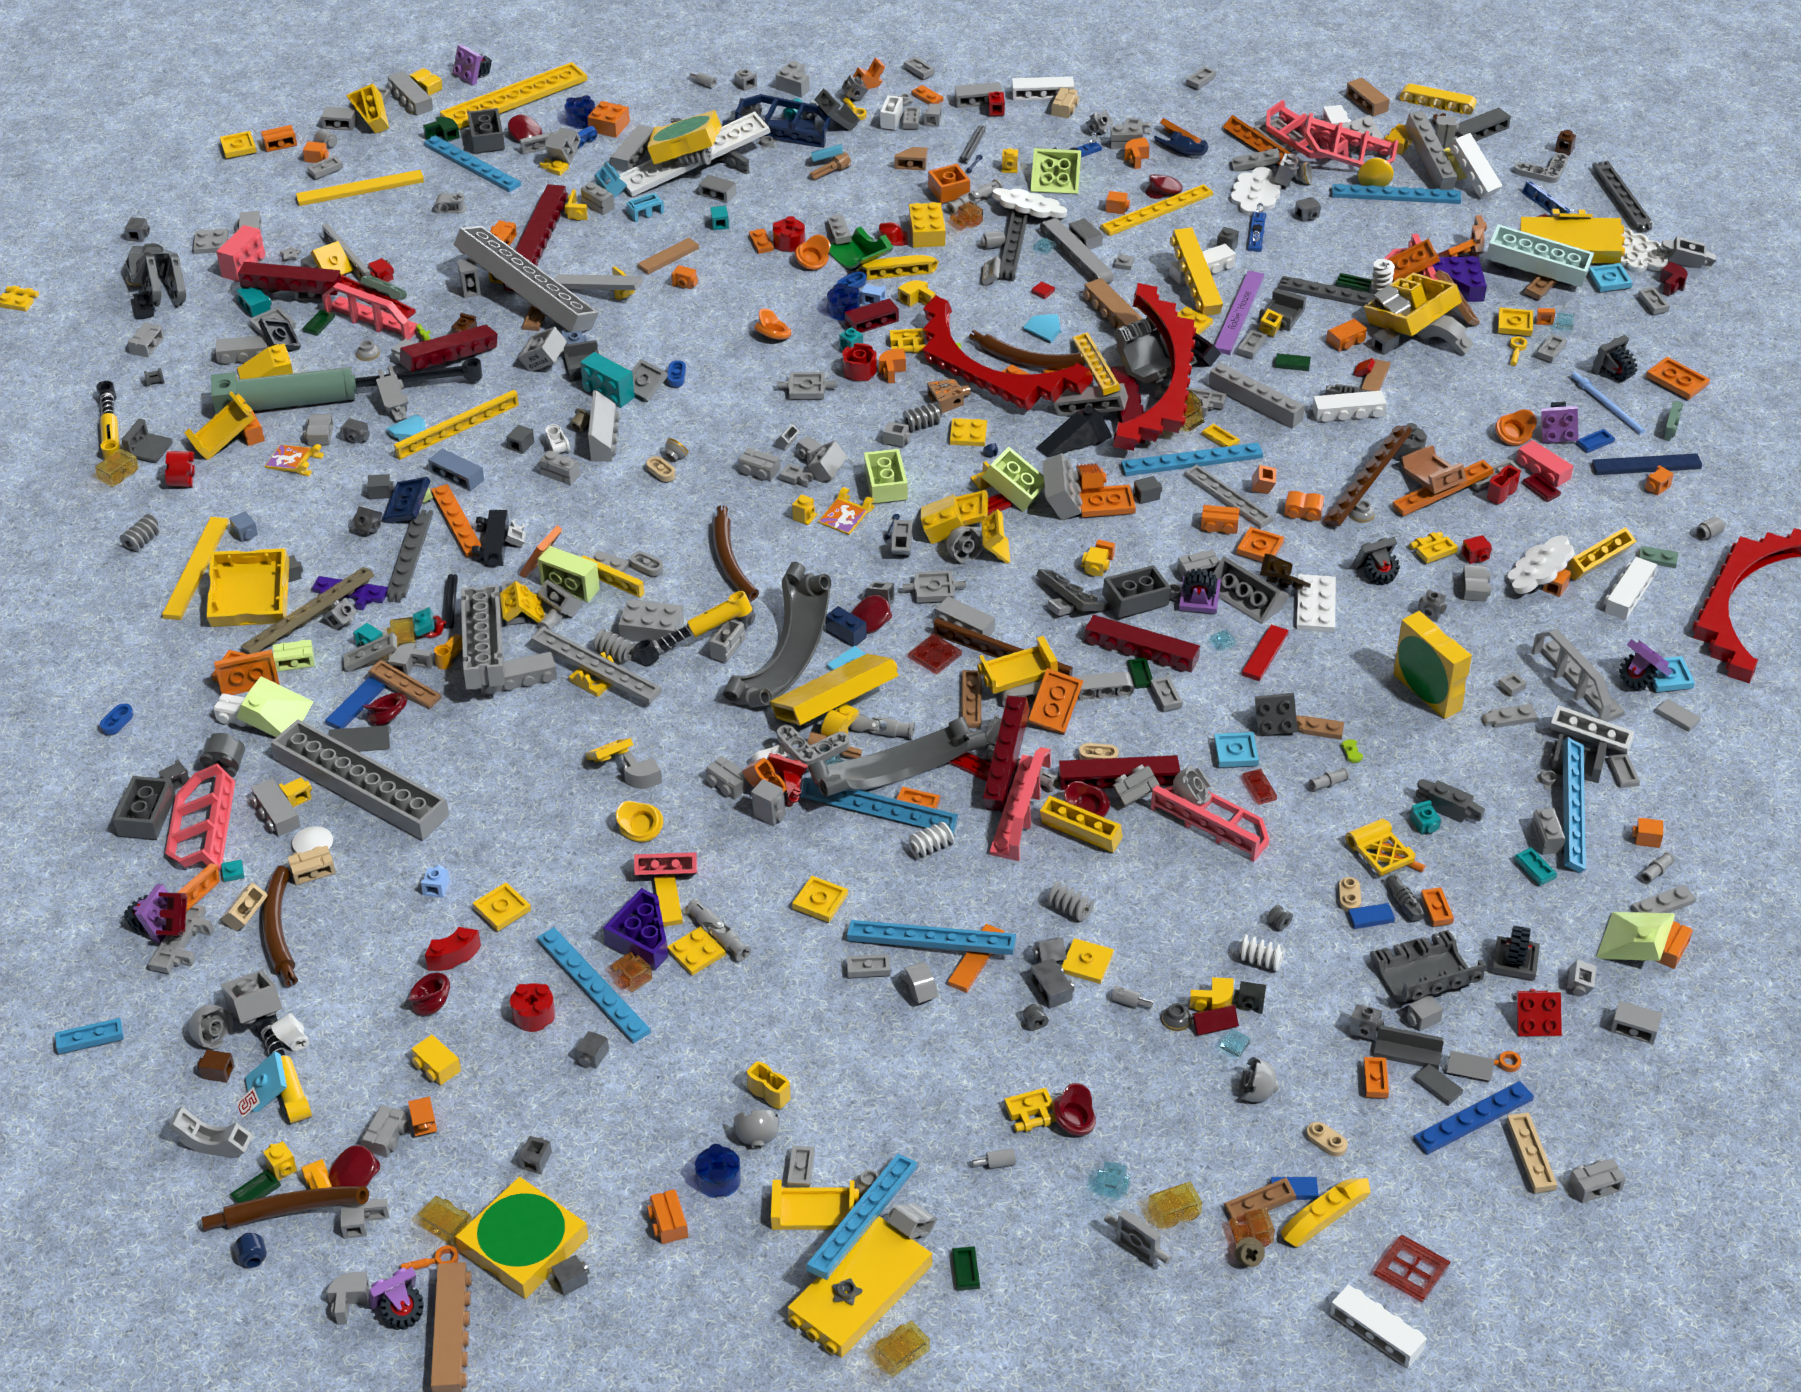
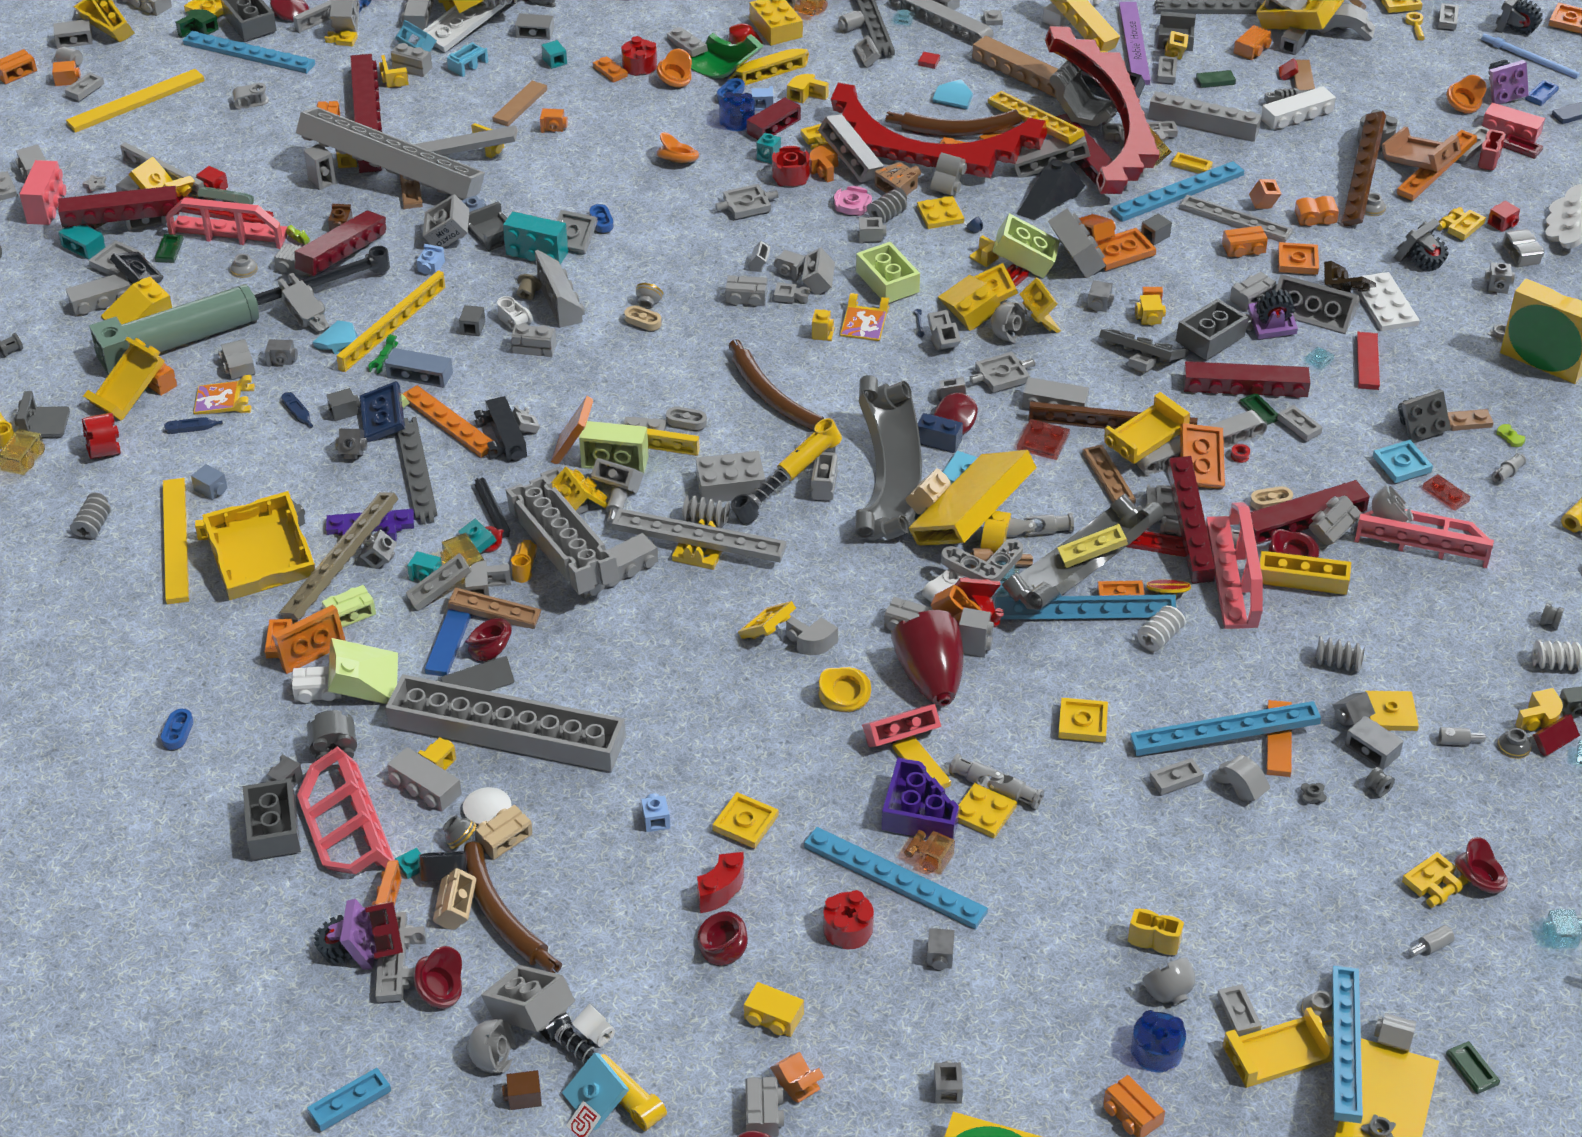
camera: 20 degrees left, 0 degrees up
none -> yellow plate [162,176,195,197]
none -> dark blue piece [164,417,223,434]
none -> dark blue piece [281,392,313,428]
none -> green piece [368,334,398,374]
none -> dark red piece [414,946,462,1009]
none -> light blue brick [417,244,445,275]
none -> black beam [419,852,466,881]
none -> dark grey piece [443,815,476,849]
none -> light grey brick [818,114,884,182]
none -> bright pink plate [834,186,872,216]
none -> dark red cylinder [891,610,963,706]
none -> tan brick [905,468,951,515]
none -> light grey brick [930,152,967,196]
none -> light yellow plate [1057,524,1128,568]
none -> flat silver brick [1087,280,1114,312]
none -> piece [1146,579,1191,597]
none -> red bush [1231,444,1250,463]
none -> dark grey plate [1301,783,1327,804]

